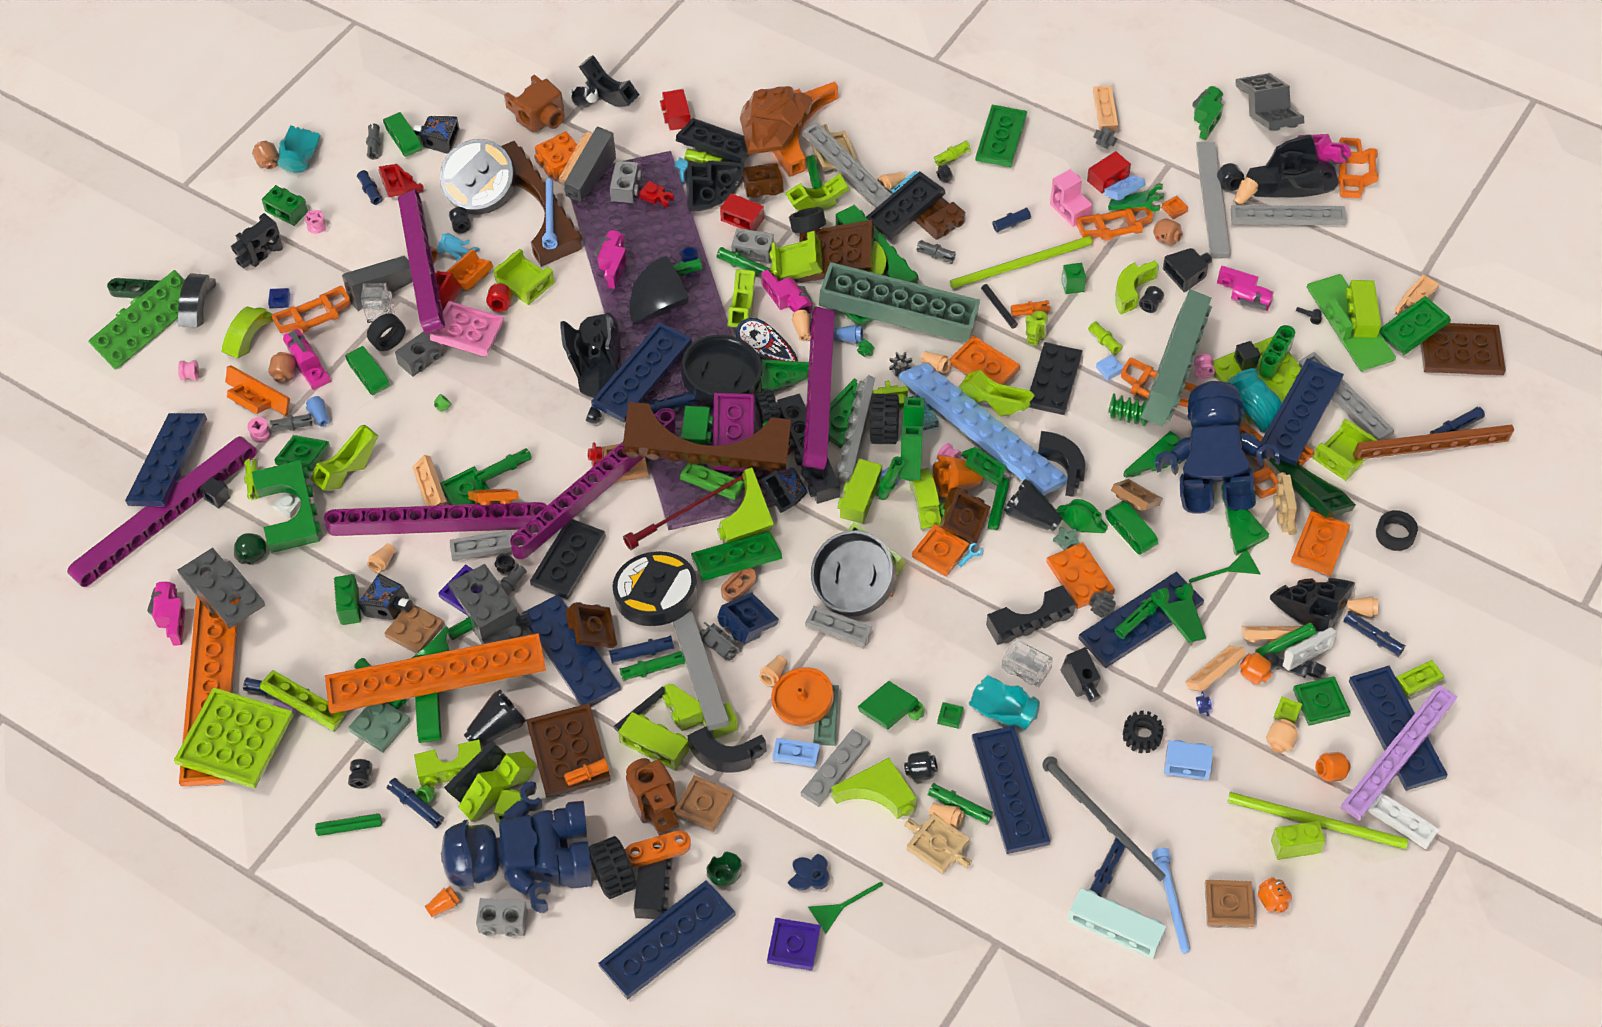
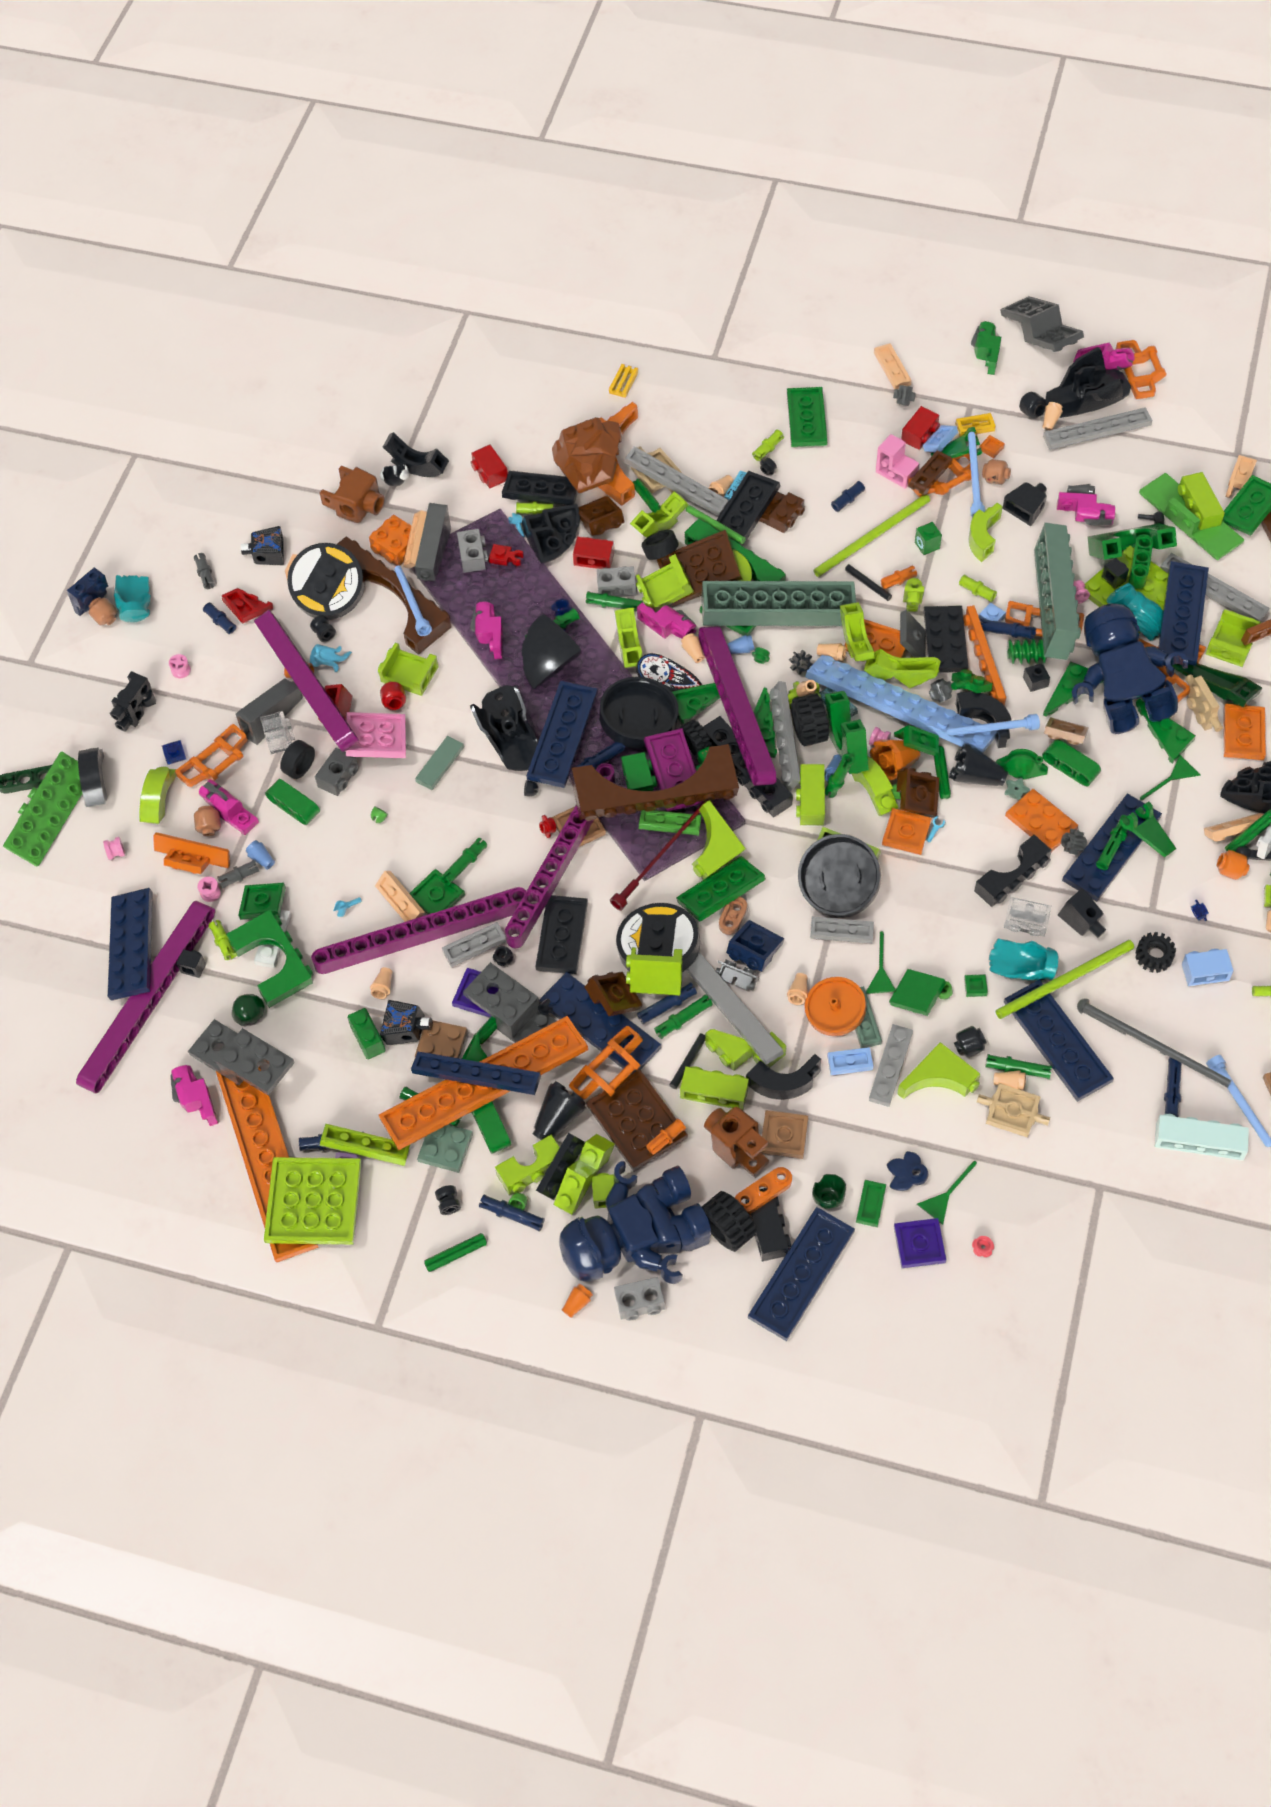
camera: 15 degrees left, 5 degrees up
green brick [261,185,308,226] -> none
lime arch [310,425,379,491] -> none
green beam [383,112,422,157] -> none
orange bracket [447,250,494,290] -> none
orange plate [468,488,519,505] -> none
dark grey pin [500,564,527,595] -> none
black torso [761,467,807,513] -> none
dark grey pin [916,240,956,263] -> none
black wheel [1139,286,1164,313] -> none
light nougat plate [1185,645,1246,691] -> none
light grey tile [1196,142,1230,258] -> none
none -> dark blue plate [66,567,108,616]
none -> medium azure hand [333,897,362,917]
none -> dark blue plate [411,1051,541,1095]
none -> sand green tile [415,736,464,790]
none -> orange bar [569,1026,643,1100]
none -> yellow tile [609,364,638,398]
none -> lime panel [626,947,683,995]
none -> bright green bar [686,505,746,544]
none -> light nougat cone [796,680,817,697]
none -> lime arch [840,602,874,661]
none -> green tile [856,1180,886,1228]
none -> green piece [866,931,896,994]
none -> dark grey plate [900,610,926,658]
none -> reddish brown plate [908,450,953,496]
none -> dark grey gear [929,678,952,703]
none -> light blue piece [946,714,1040,736]
none -> green plate [951,669,993,694]
none -> yellow tile [955,413,996,437]
none -> orange plate [963,605,1006,706]
none -> light blue piece [968,432,985,517]
none -> coral plate [972,1236,994,1257]
none -> dark blue pin [980,619,1036,639]
none -> lime piece [995,940,1134,1019]
none -> black plate [1023,663,1050,692]
none -> dark grey cone [1067,484,1095,494]
none -> green arch [1087,523,1177,560]

